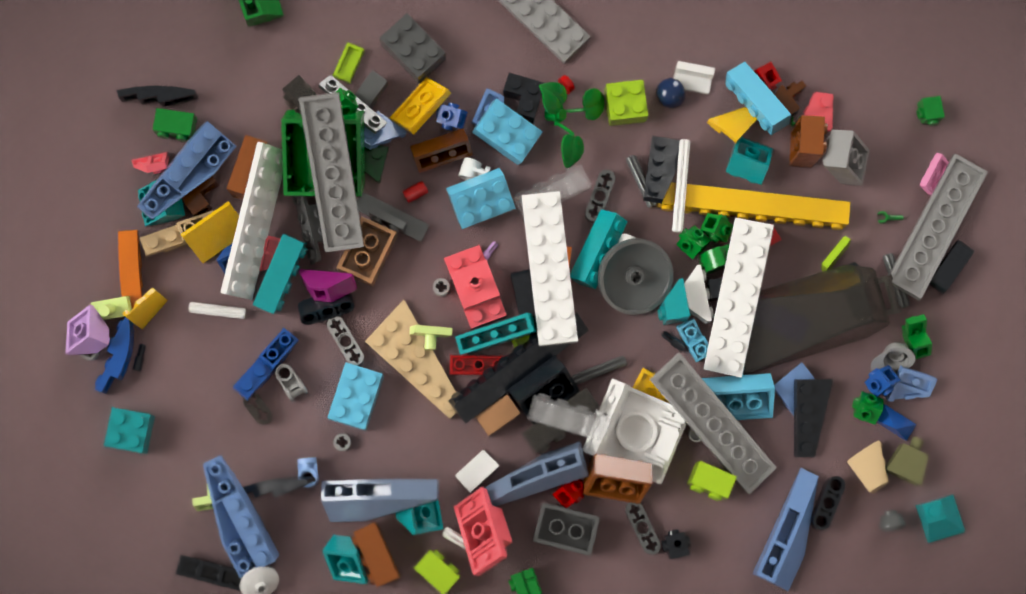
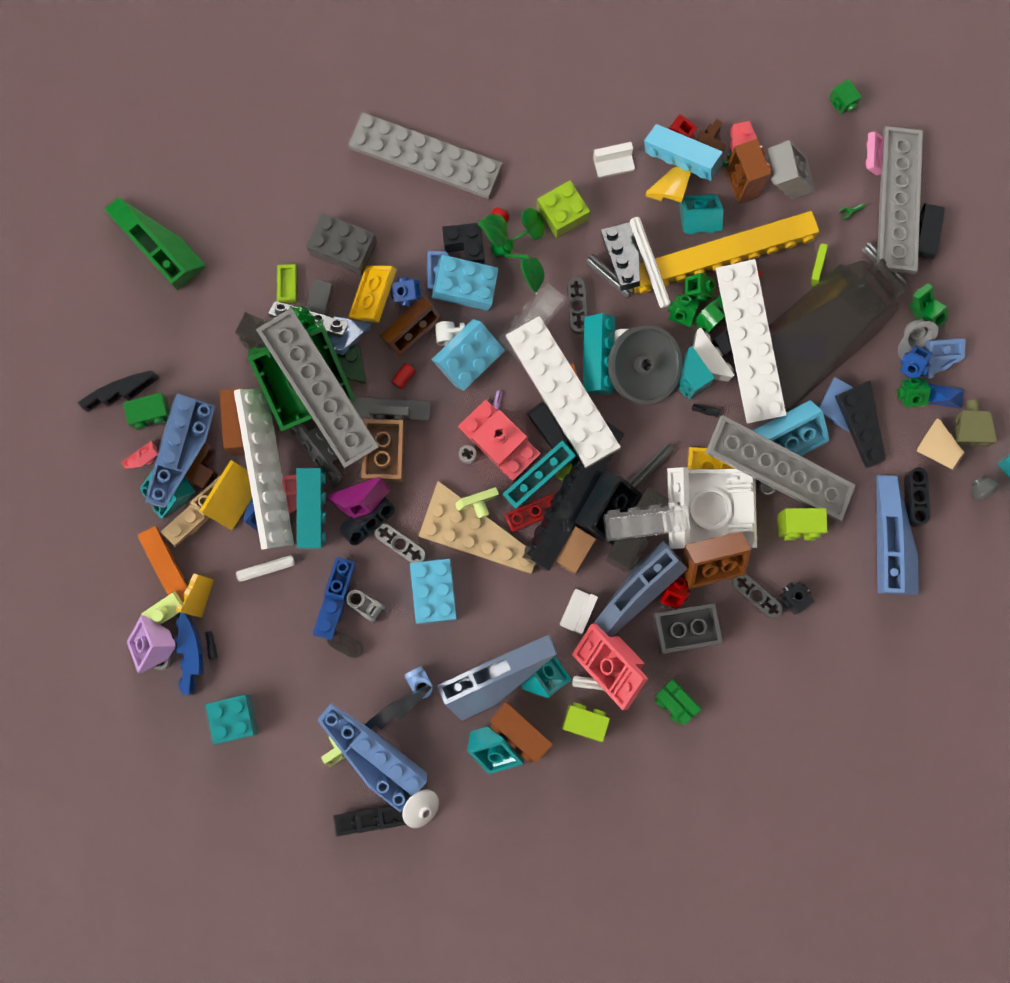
camera: 15 degrees left, 0 degrees up
light grey bush [333,433,352,451] -> none
dark blue hair [656,78,686,109] -> none
medium azure slope [676,318,709,362] -> none

